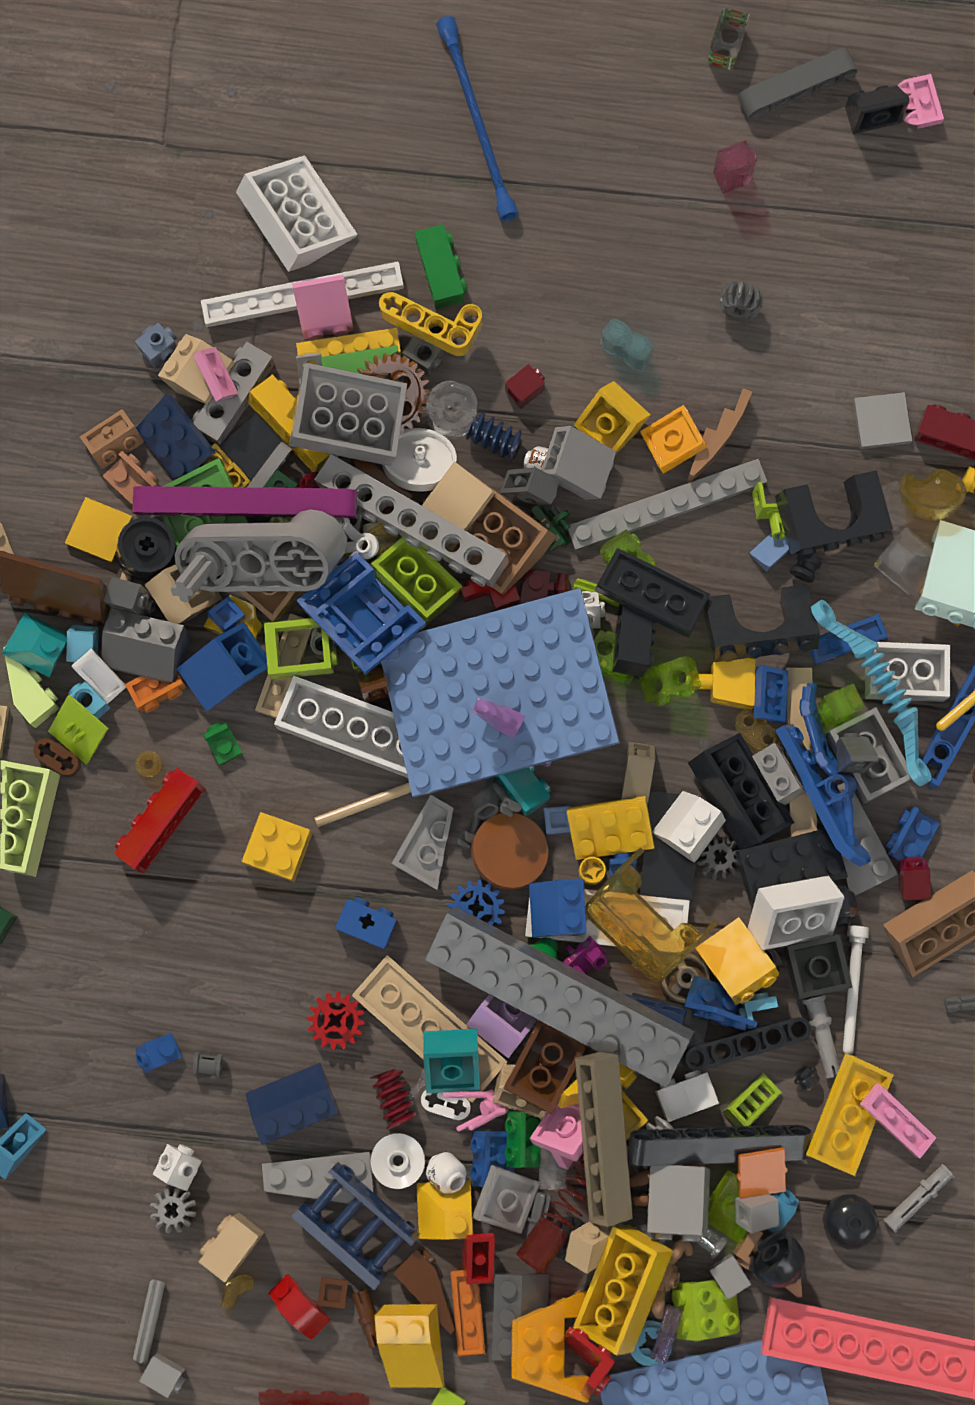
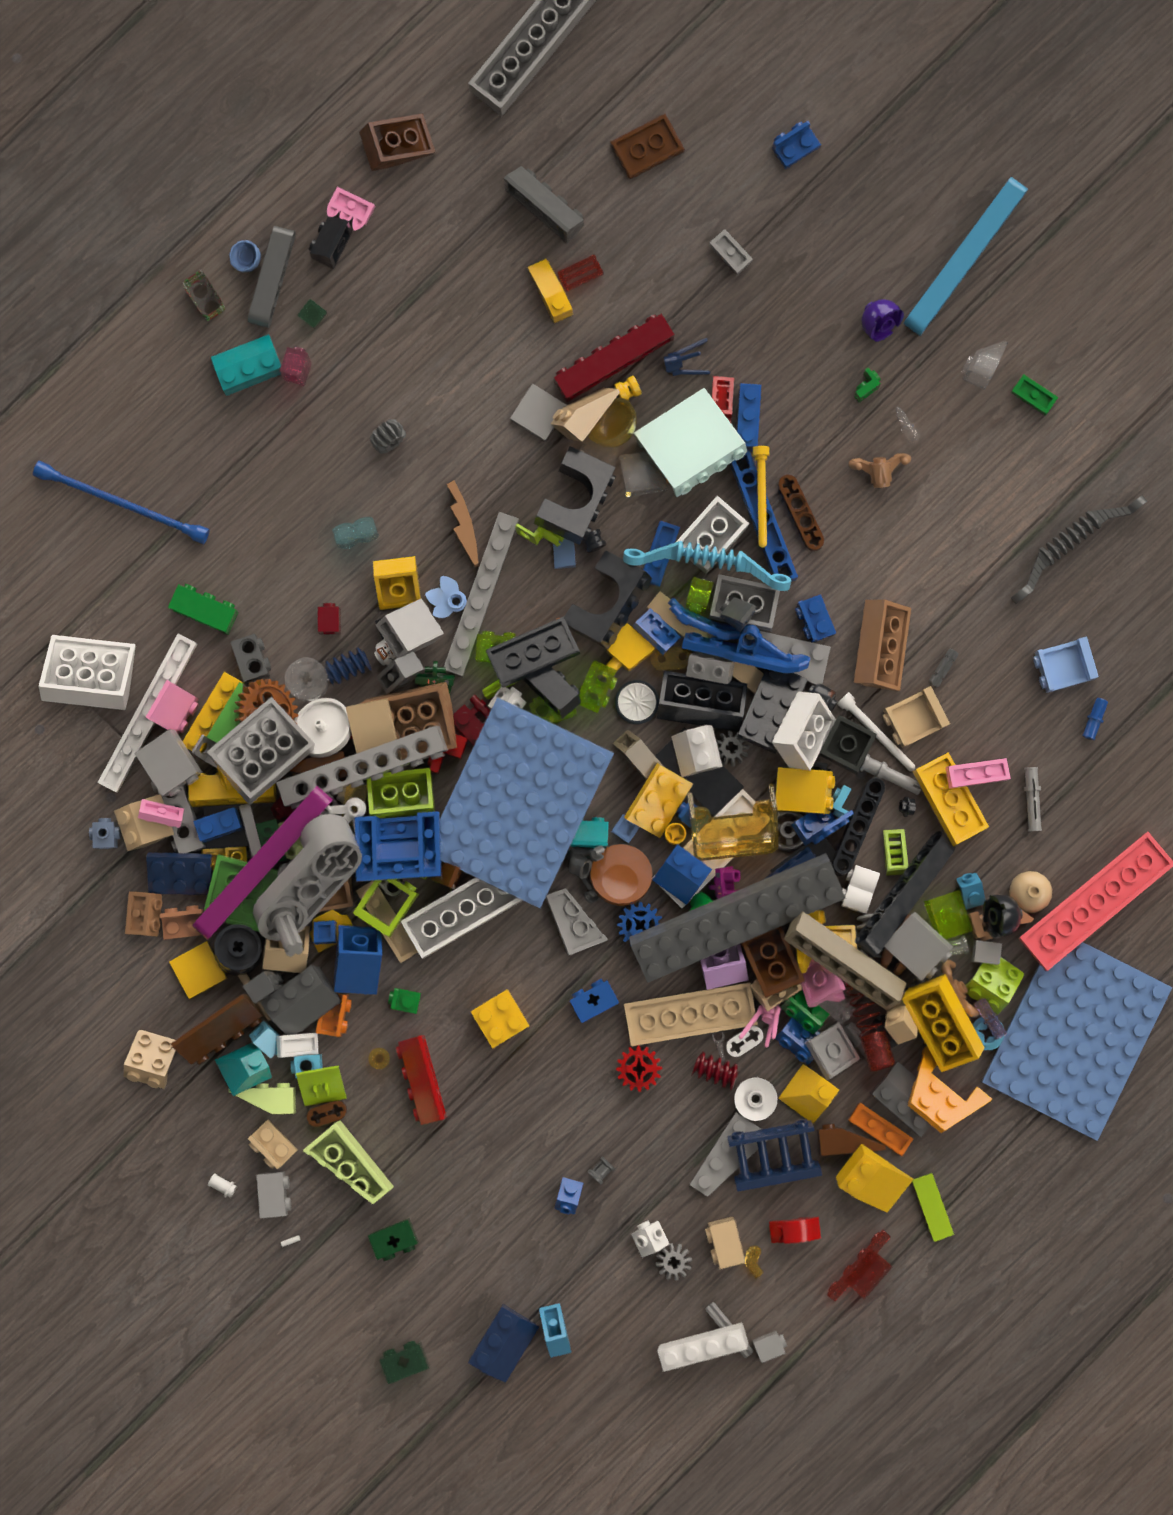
camera: 50 degrees left, 5 degrees up
dark blue slope [245,1063,340,1145] -> none
tan bar [314,782,411,827] -> none
reddish brown plate [318,1277,349,1309] -> none
reddish brown pin [352,1289,378,1348] -> none
yellow beam [379,292,482,356] -> none
teal slope [423,1029,480,1093] -> none
white head [426,1152,466,1193] -> none
red slope [462,1233,495,1284] -> none
medium lavender animal [471,698,525,739] -> none
red bracket [564,1327,615,1399] -> none
light orange tile [640,405,707,474] -> none
light grey panel [735,1194,779,1233] -> none
orange piece [736,1147,788,1199] -> none
black cylinder [822,1194,878,1250] -> none
dark red brick [898,857,931,900] -> none
none -> light grey brick [135,729,202,797]
none -> blue brick [193,807,244,843]
none -> teal slope [211,334,285,396]
none -> medium blue hair [229,240,261,272]
none -> clear green plate [298,299,327,329]
none -> light blue plate [425,576,467,618]
none -> tan slope [551,388,620,442]
none -> white wheel [615,680,659,724]
none -> white brick [657,1323,748,1372]
none -> tan panel [882,686,950,748]
none -> tan cylinder [1009,871,1052,914]

